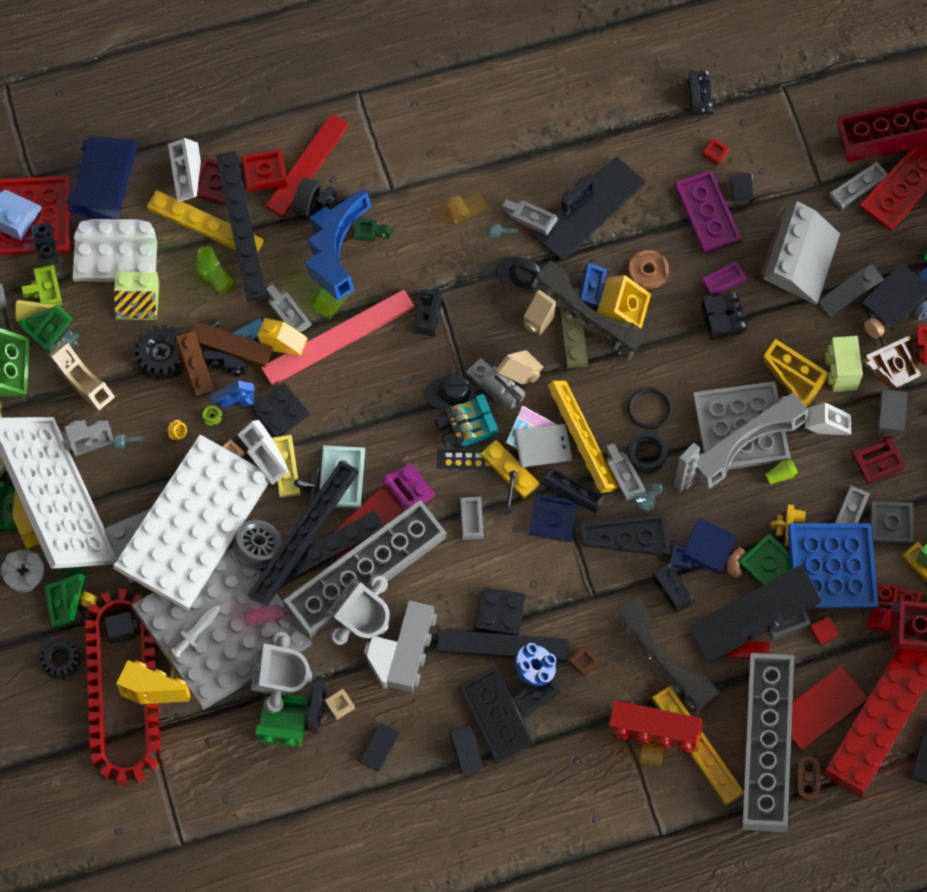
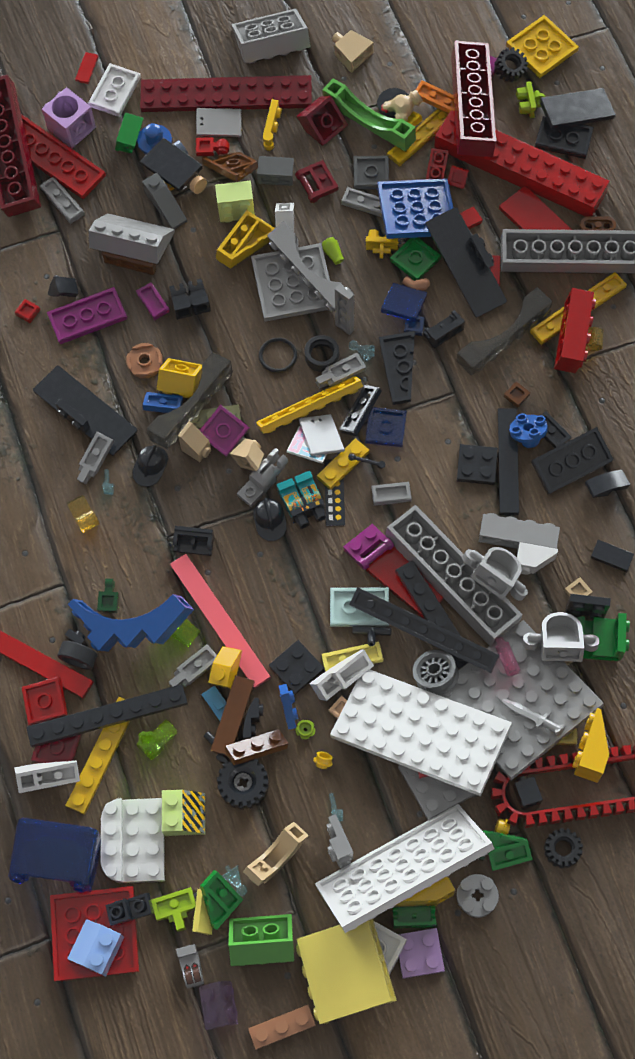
camera: 90 degrees left, 0 degrees up
none -> magenta tile [200,404,250,457]

